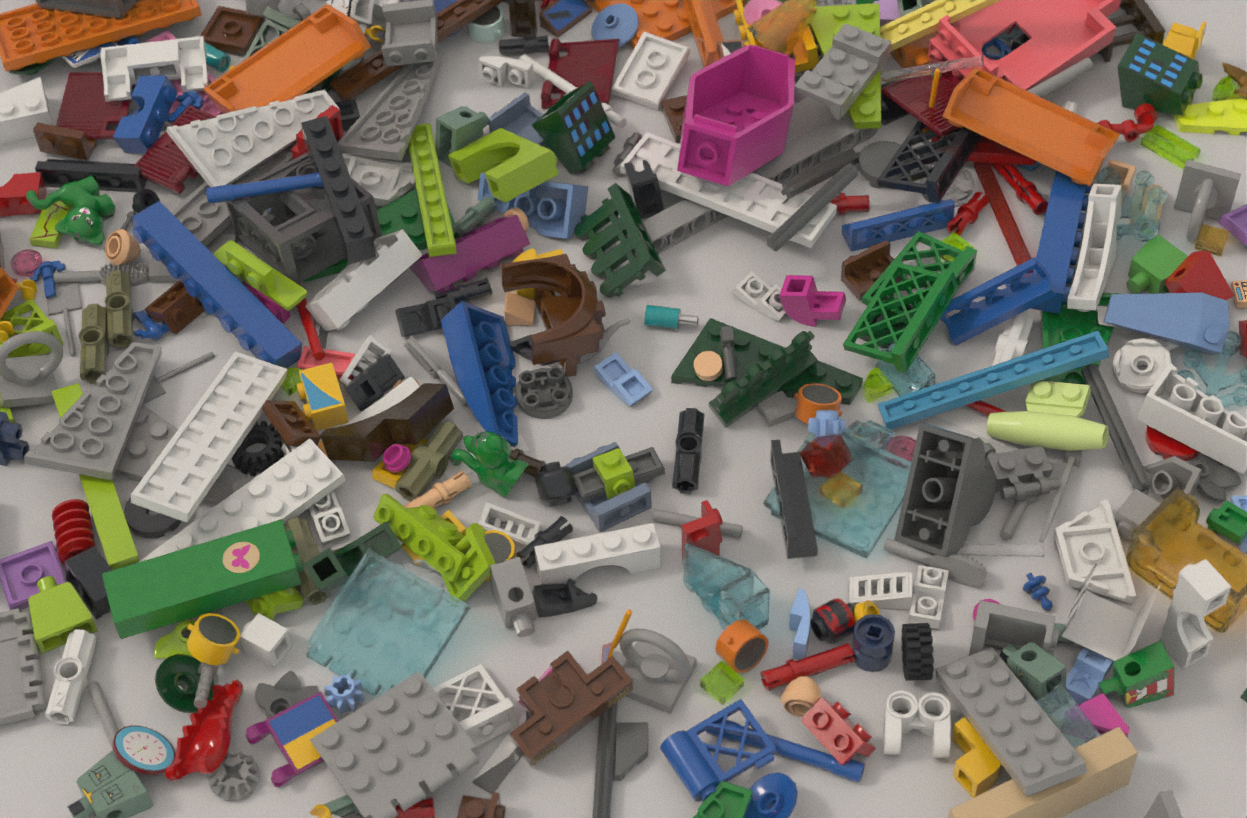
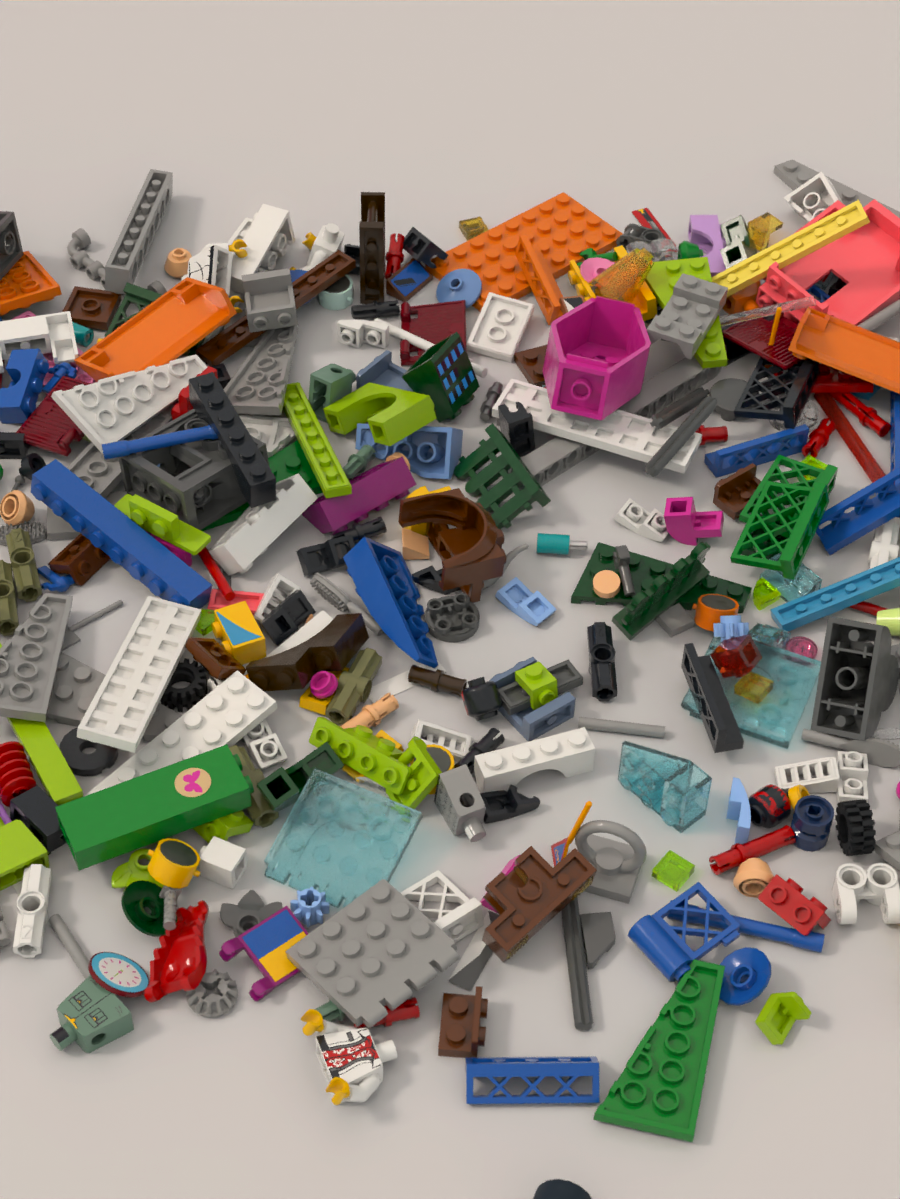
camera: 10 degrees left, 5 degrees down
green animal [450,431,529,498] -> none
red bracket [681,500,723,568] -> none
orange piece [715,619,769,673] -> none

